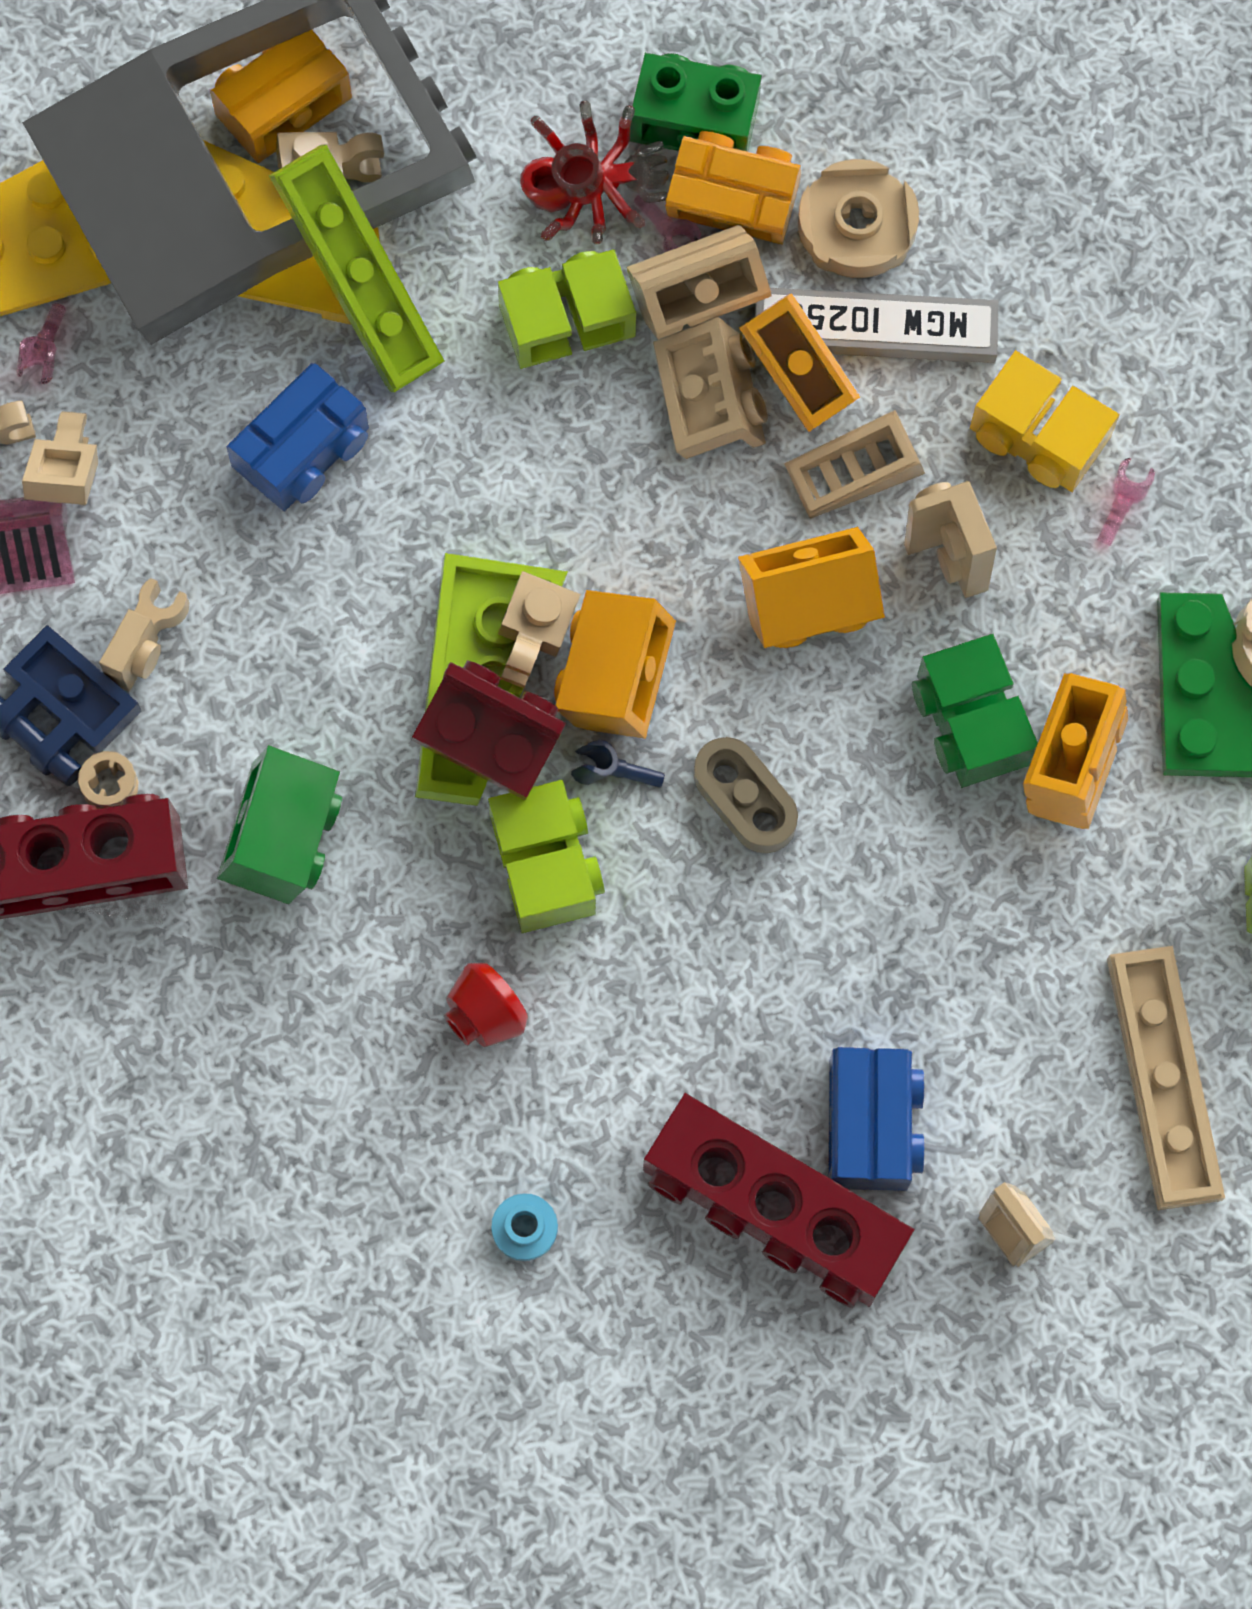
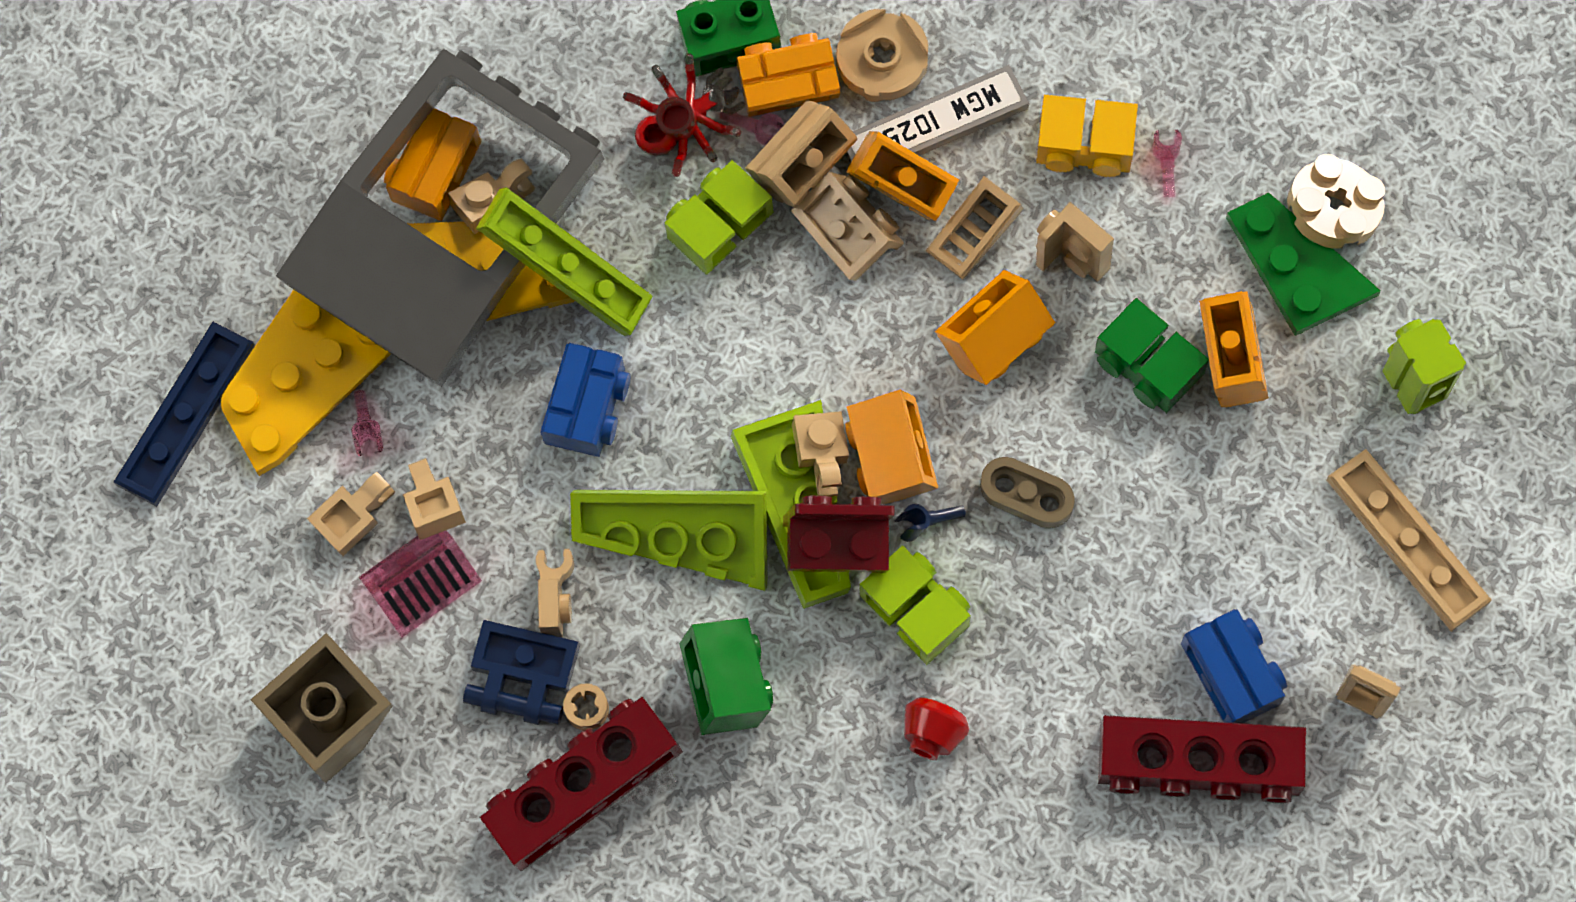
camera: 20 degrees left, 0 degrees up
medium azure plate [491,1193,558,1261] -> none
none -> lime wing [570,490,768,591]

